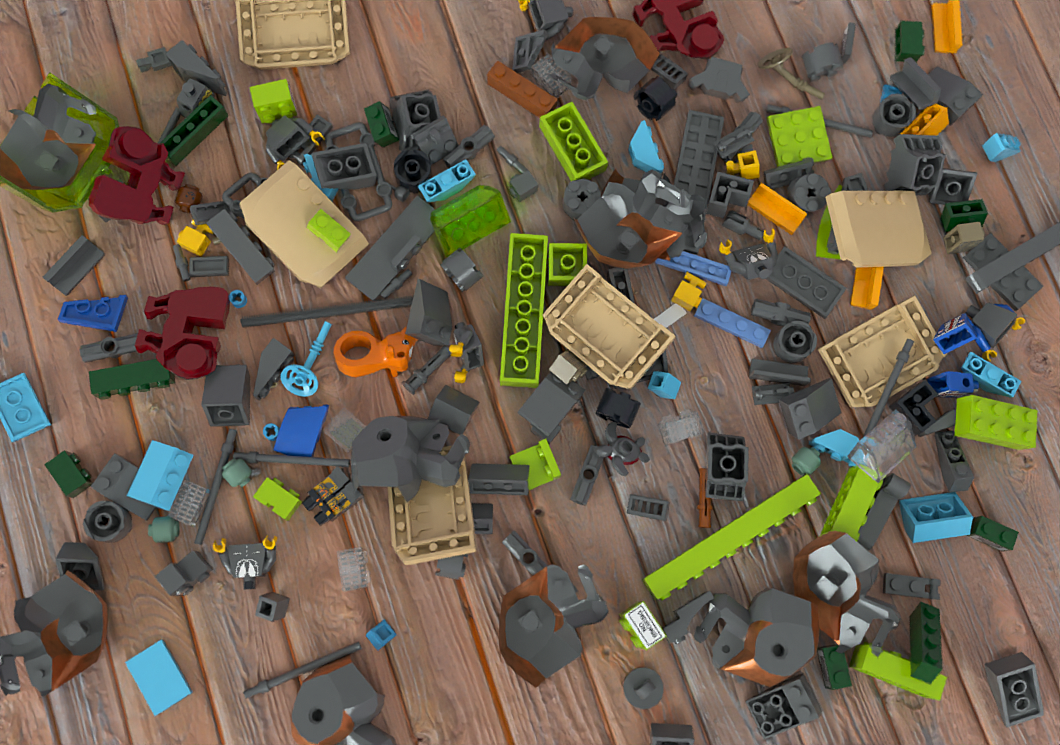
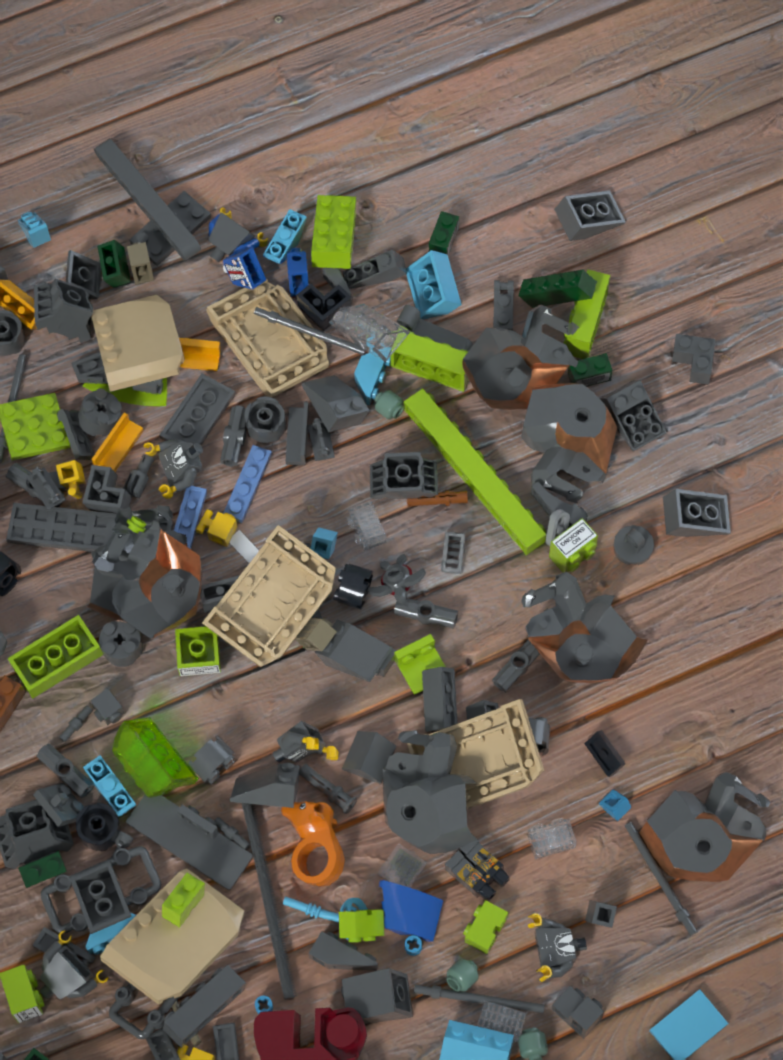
camera: 85 degrees left, 10 degrees down
dark grey bar [233,451,350,467] -> none
lime brick [500,233,548,388] -> none
medium azure slope [628,120,664,174] -> none
none -> lime plate [127,516,146,534]
none -> lime brick [339,909,384,942]
none -> light grey plate [546,509,570,546]
none -> black plate [584,730,626,777]

